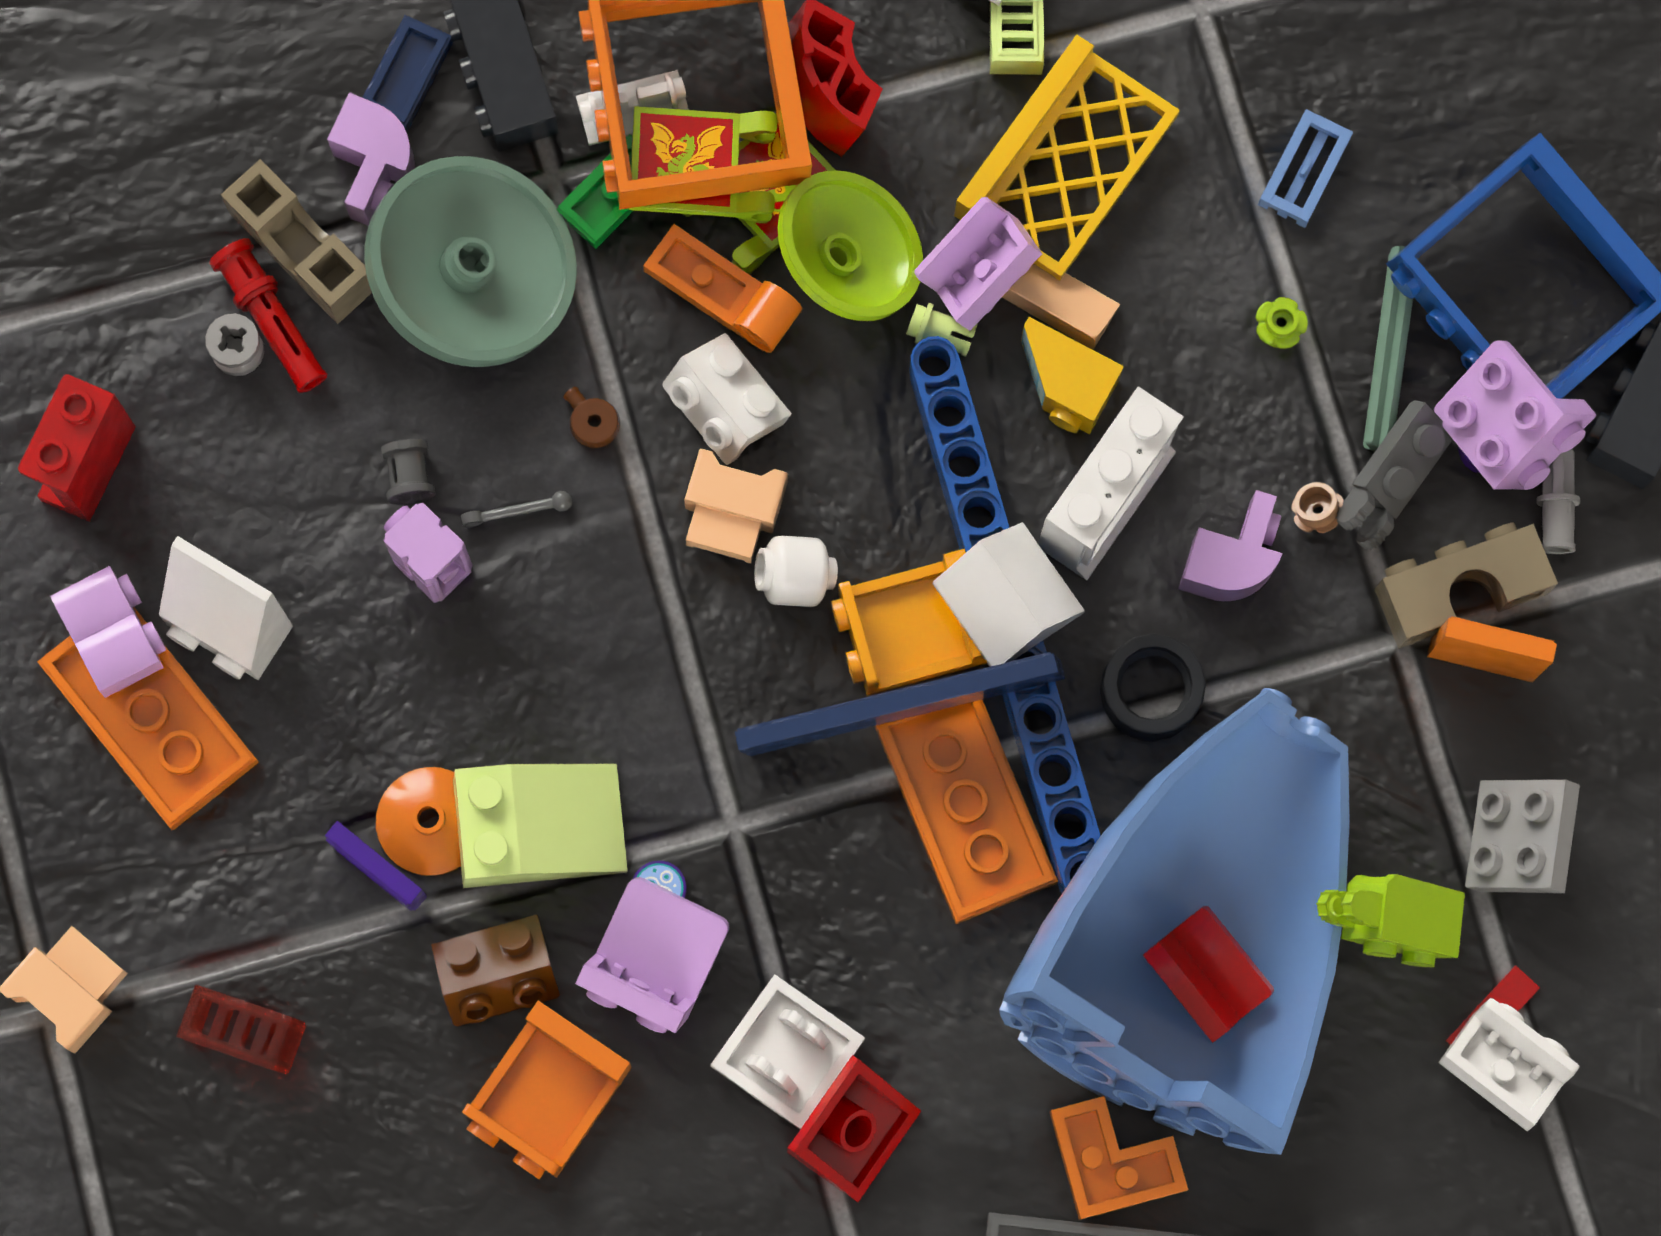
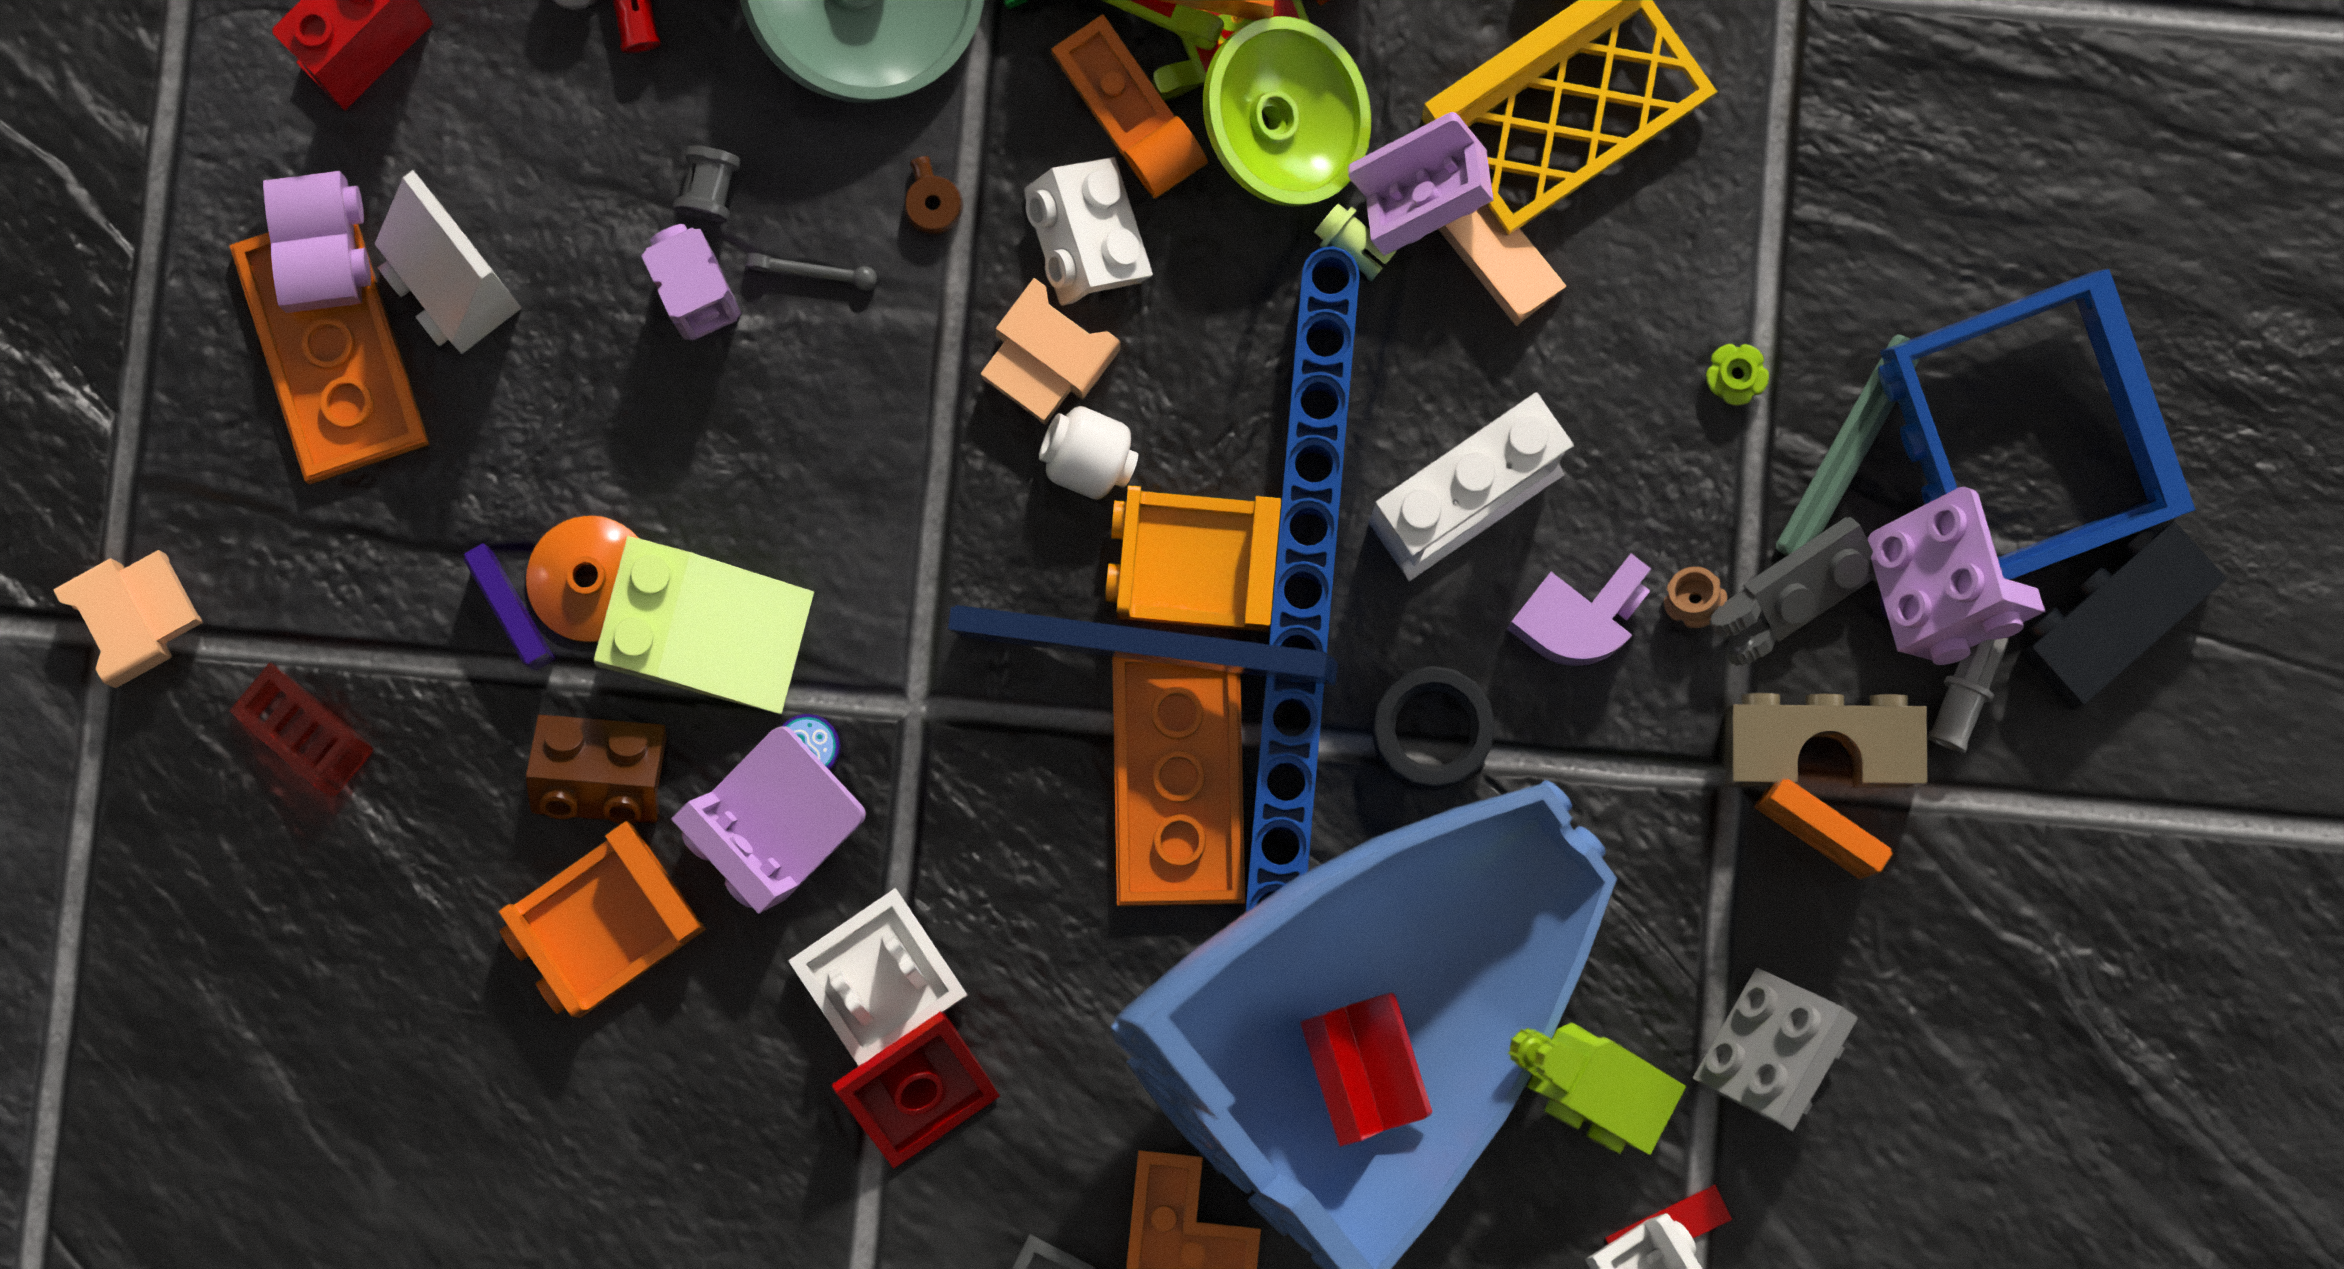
camera: 25 degrees right, 5 degrees up
white slope [933,522,1085,667] -> none
yellow slope [1021,317,1124,435] -> none
medium blue tile [1258,109,1353,228] -> none

